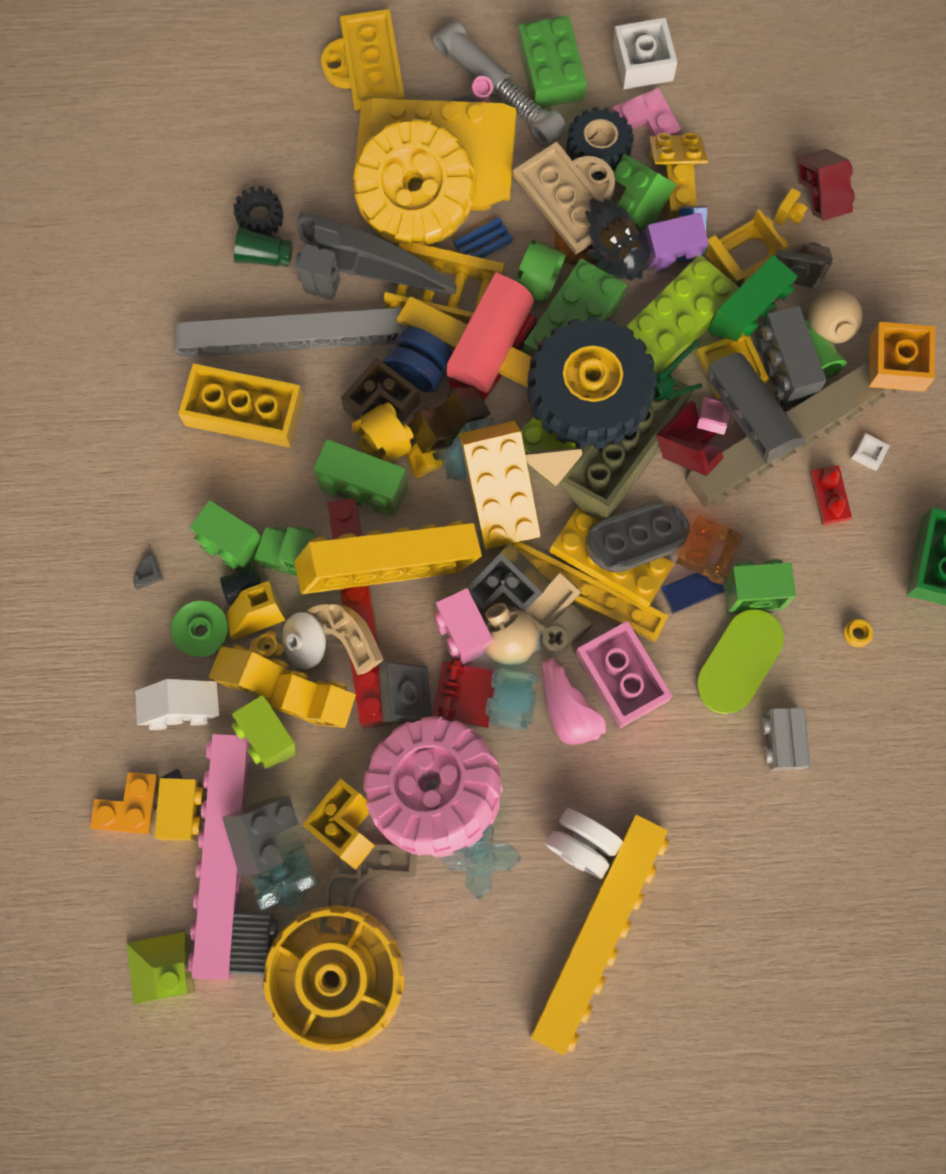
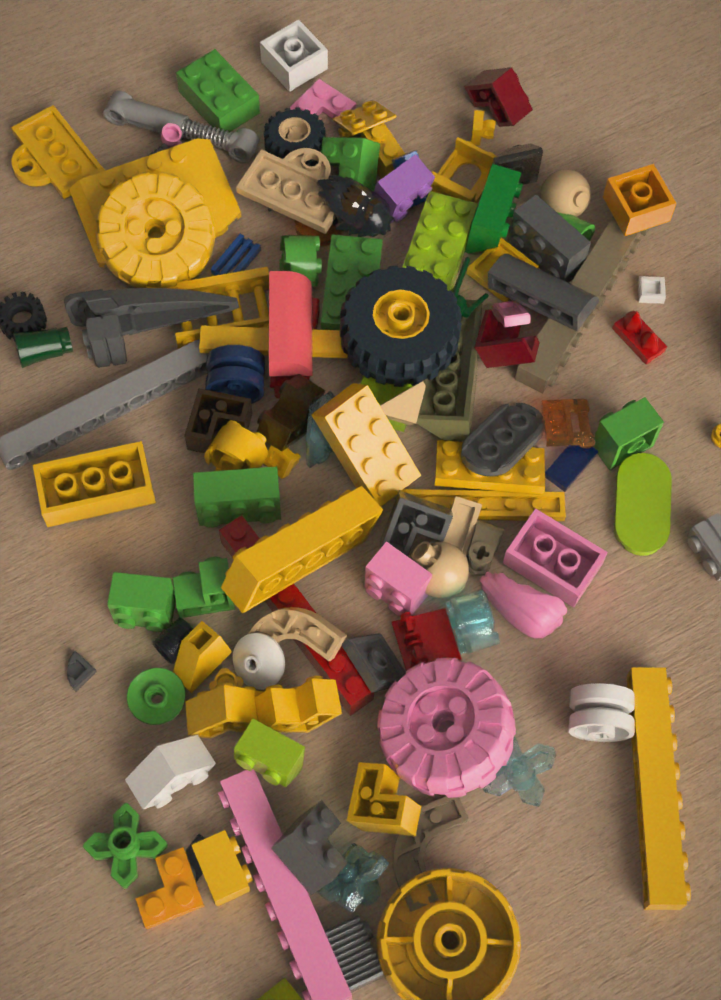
camera: 30 degrees left, 10 degrees down
none -> bright green plant [83,803,168,889]

